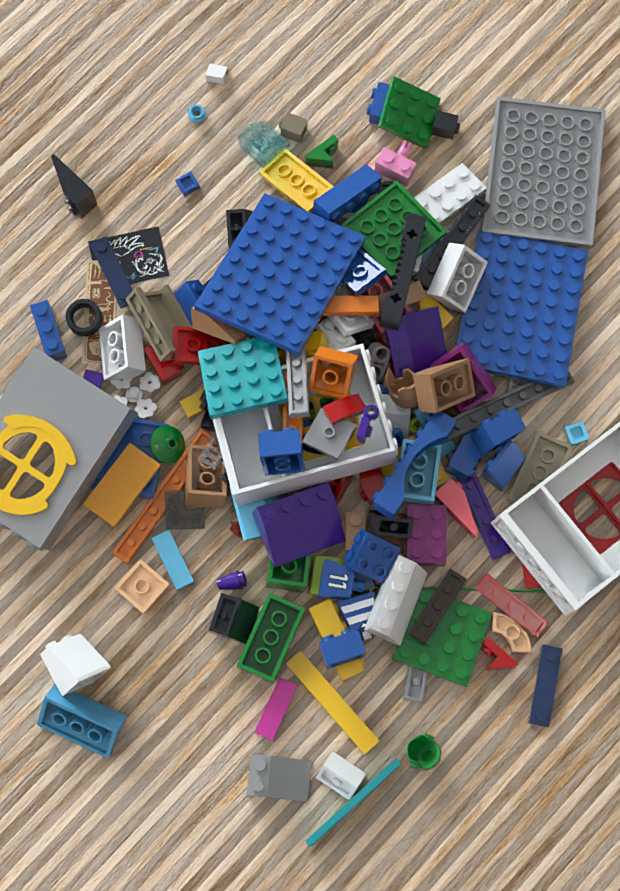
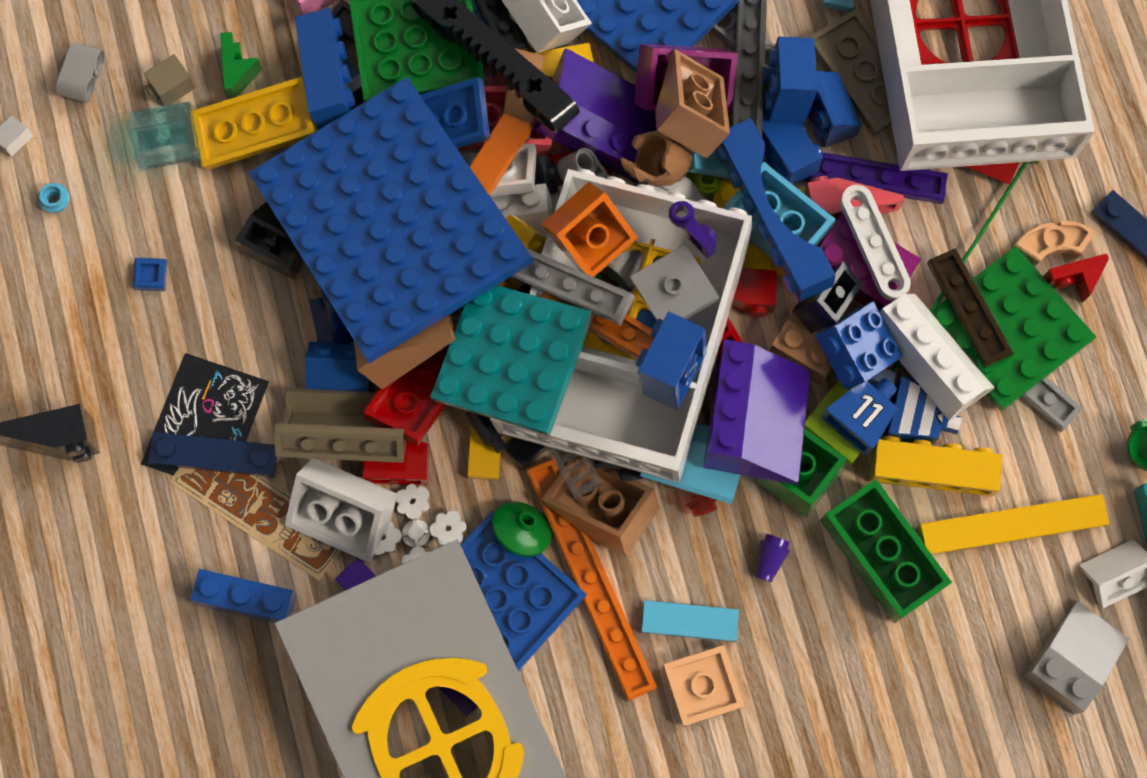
camera: 65 degrees left, 0 degrees up
black tyre [65,299,103,337] -> none
light orange tile [83,443,161,528] -> none
clear smoke plate [164,490,205,530] -> none
black slope [209,593,260,645] -> none
dark pink tile [255,677,298,741] -> none
blue brick [319,628,366,669] -> none
red slope [323,394,366,426] -> none
tile [475,573,549,638] -> none
none -> light grey beam [56,42,105,103]
none -> white plate [840,185,911,301]

